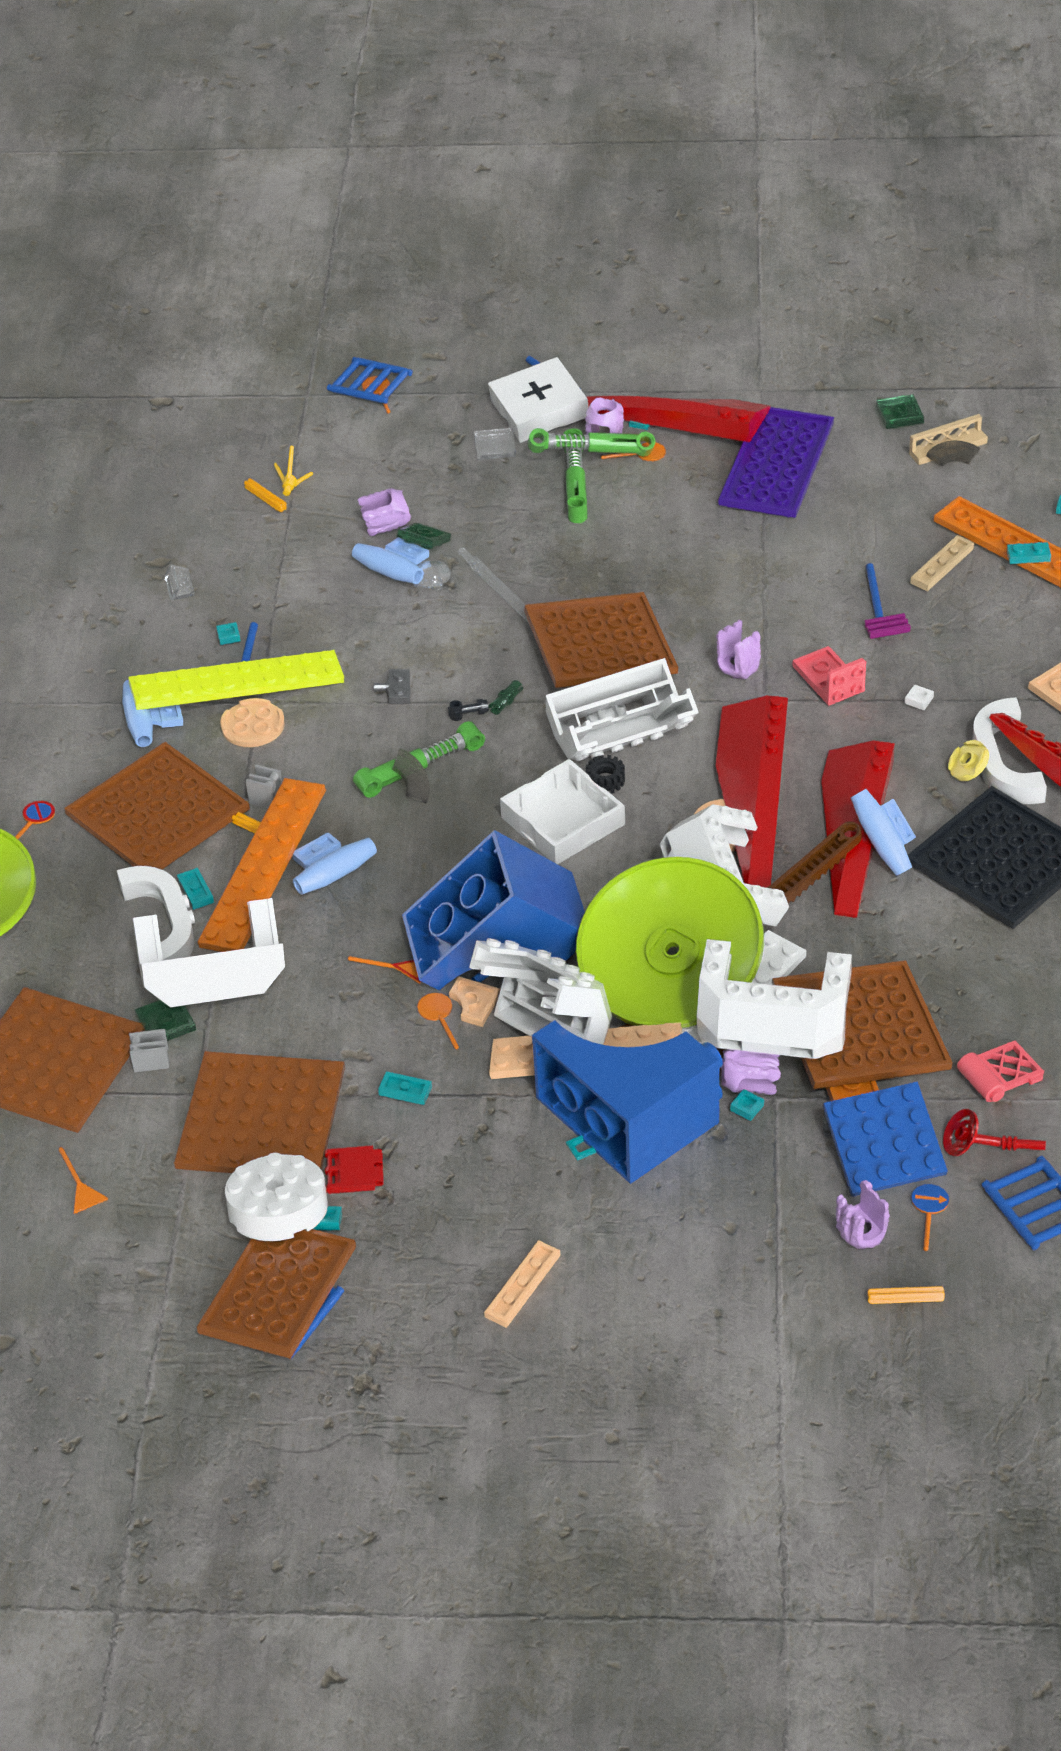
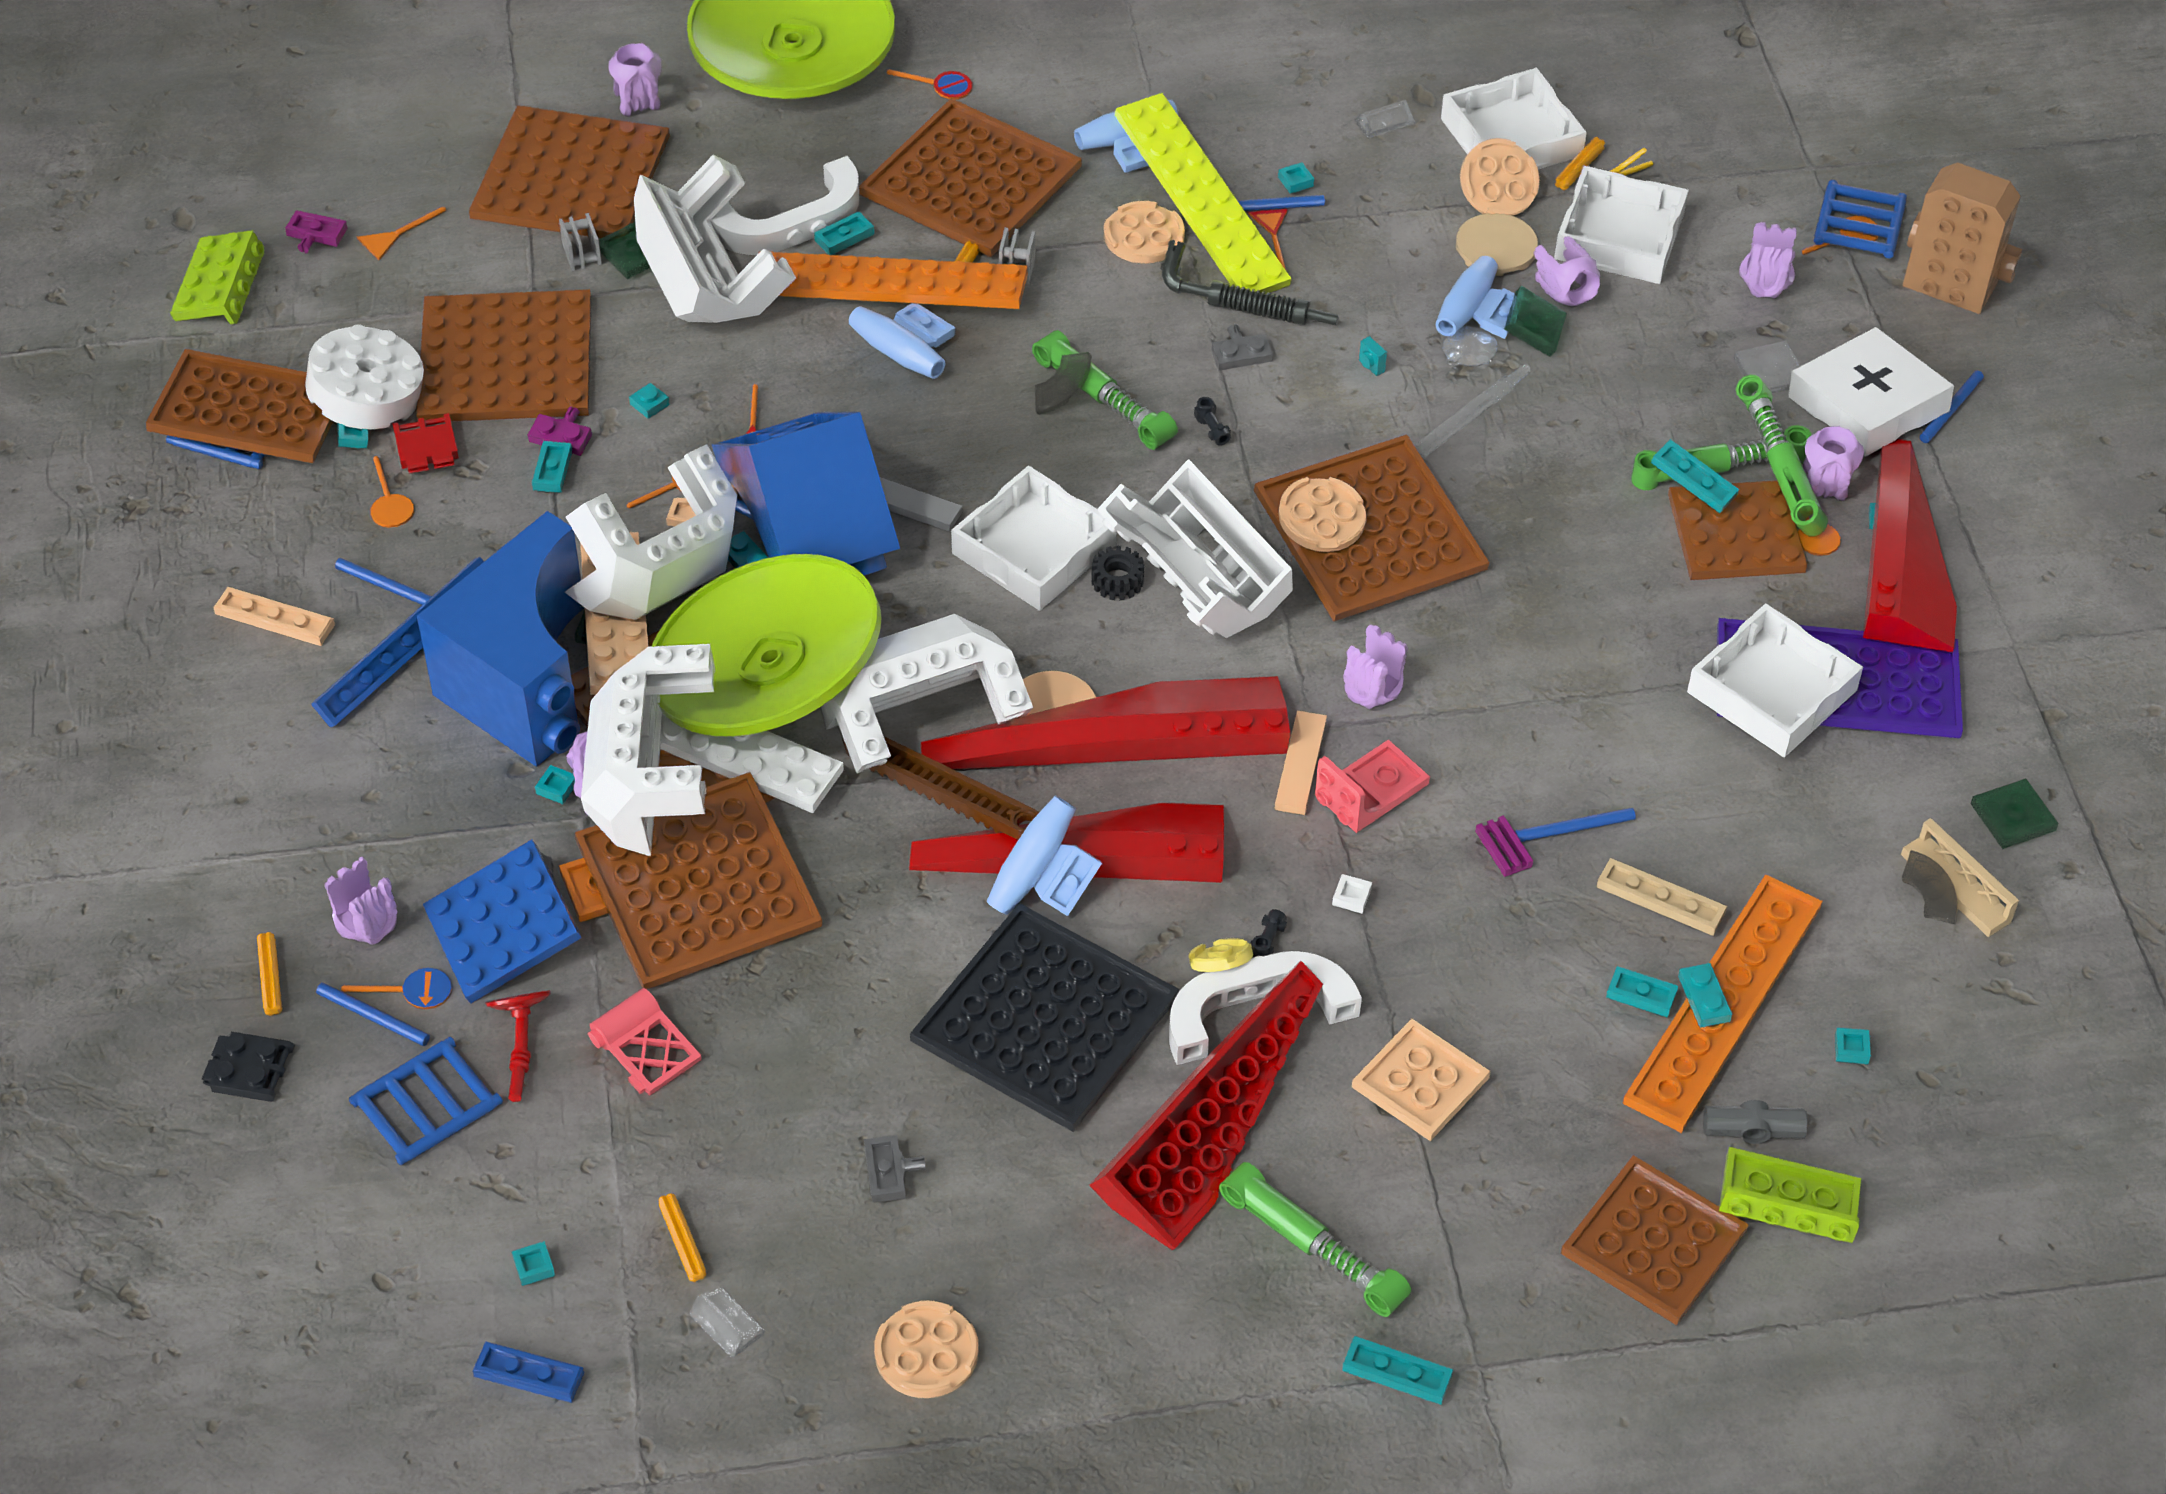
camera: 75 degrees right, 5 degrees up
clear green pin [489,680,523,715] -> none
none -> lime bracket [170,230,264,324]
none -> black plate [201,1031,295,1102]
none -> magenta plate [285,210,348,253]
none -> blue plate [311,557,484,727]
none -> blue bar [316,982,430,1047]
none -> blue bar [335,558,432,605]
none -> orange piece [371,456,414,528]
none -> magenta plate [527,406,592,456]
none -> teal plate [629,383,670,419]
none -> pearl dark grey piece [1160,240,1339,325]
none -> orange piece [1248,209,1288,269]
none -> black bar [1250,909,1287,958]
none -> light nougat tile [1275,710,1327,815]
none -> light nougat tile [1278,477,1366,552]
none -> teal plate [1359,336,1387,376]
none -> white tile [1441,68,1586,169]
none -> tan tile [1456,213,1538,276]
none -> light nougat tile [1460,138,1540,216]
none -> white tile [1554,166,1689,284]
none -> teal plate [1606,966,1679,1018]
none -> teal plate [1651,439,1739,513]
none -> dark orange plate [1668,480,1807,580]
none -> white tile [1687,603,1863,758]
none -> lavender piece [1739,222,1797,298]
none -> medium nougat piece [1903,162,2023,314]

